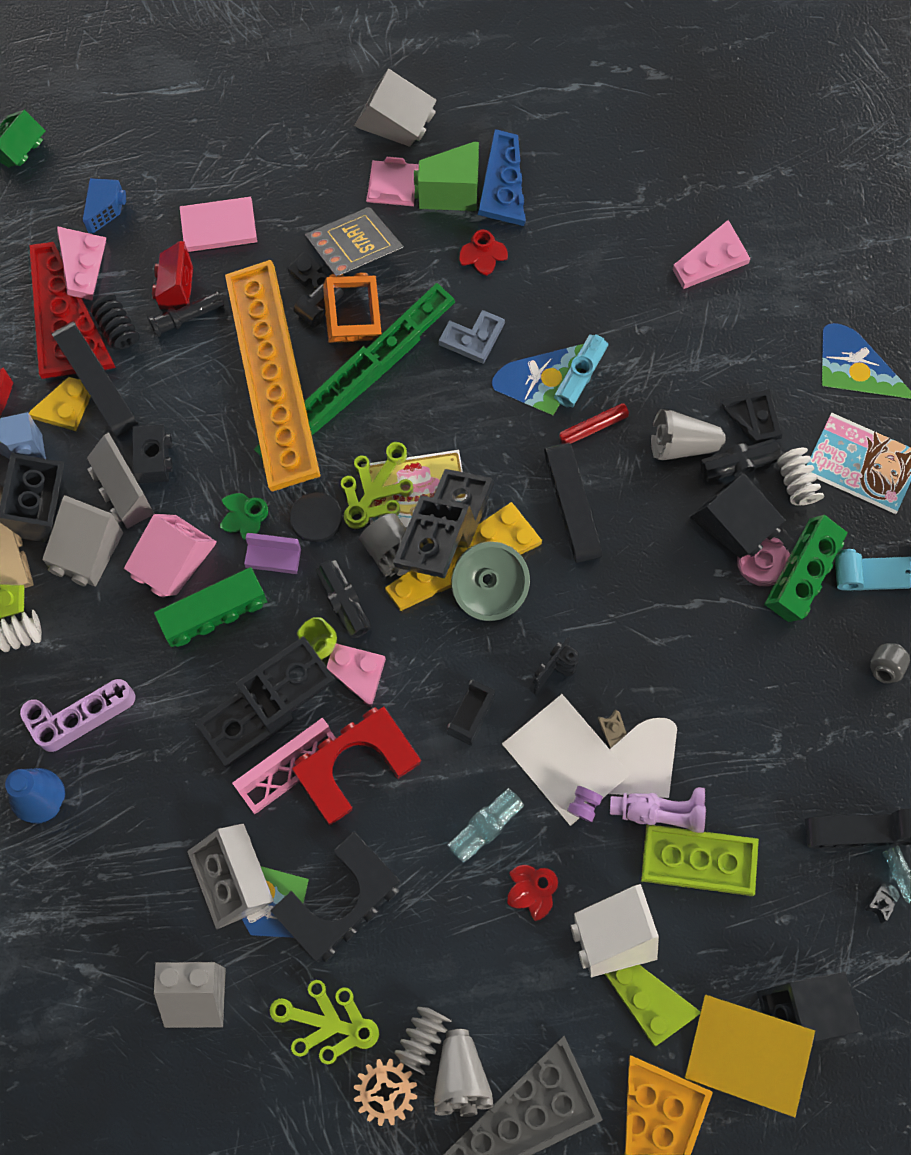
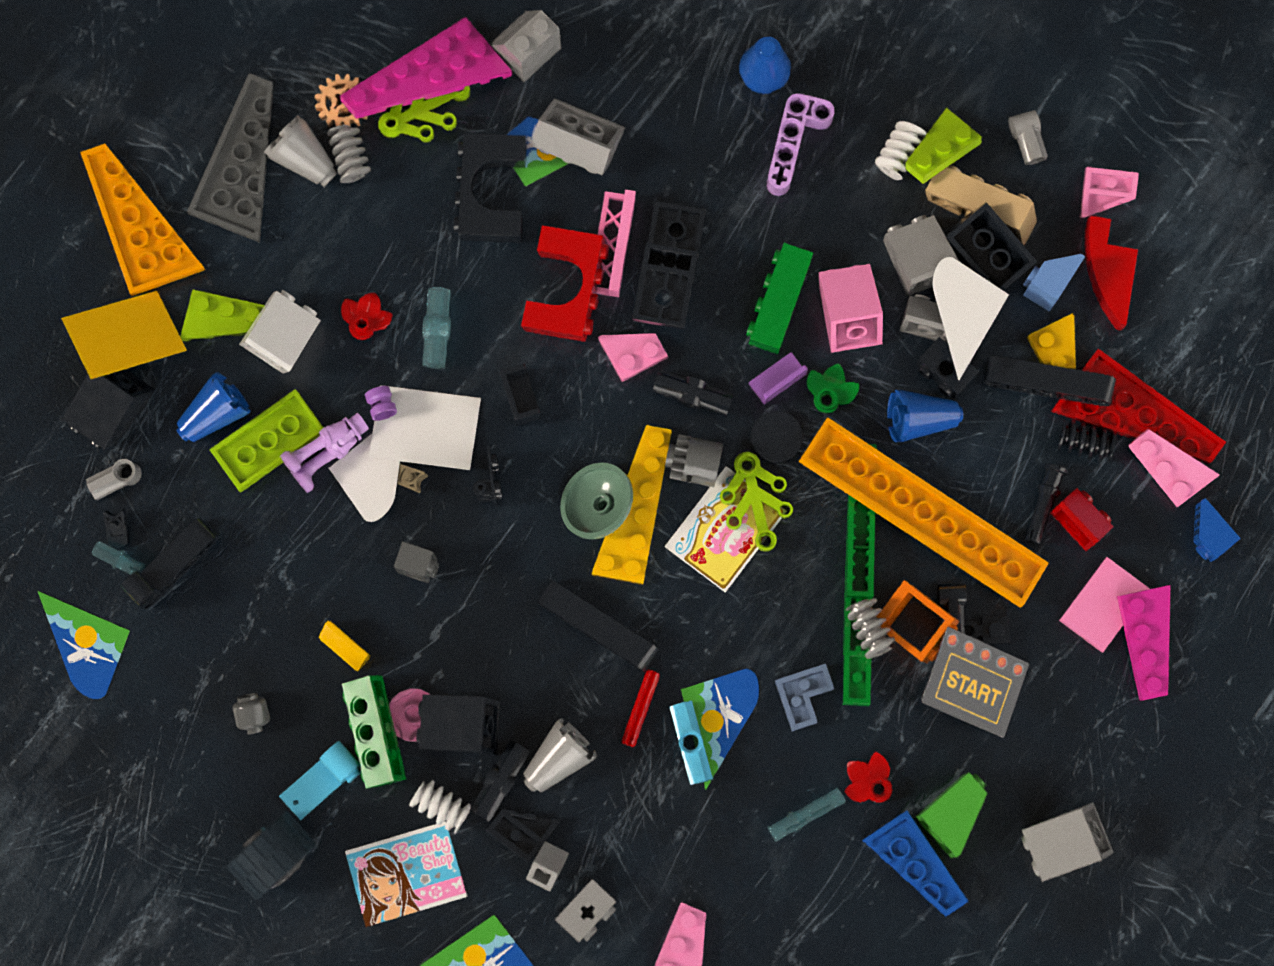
camera: 135 degrees right, 10 degrees up
lime hair [297,617,337,660] -> none
bright pink piece [366,157,419,206] -> none
black bracket [393,469,494,579] -> none
none -> light grey piece [86,459,142,500]
none -> blue cone [177,372,251,442]
none -> yellow slope [319,621,371,671]
none -> dark pink wing [340,17,512,119]
none -> dark grey brick [394,542,439,583]
none -> light grey brick [526,841,569,891]
none -> light grey brick [555,879,616,942]
none -> clear light blue pin [767,788,846,842]
none -> light grey piece [845,598,895,659]
none -> blue cone [887,390,963,442]
none -> white sticker [933,257,1009,380]
none -> dark pink wing [1117,585,1170,700]

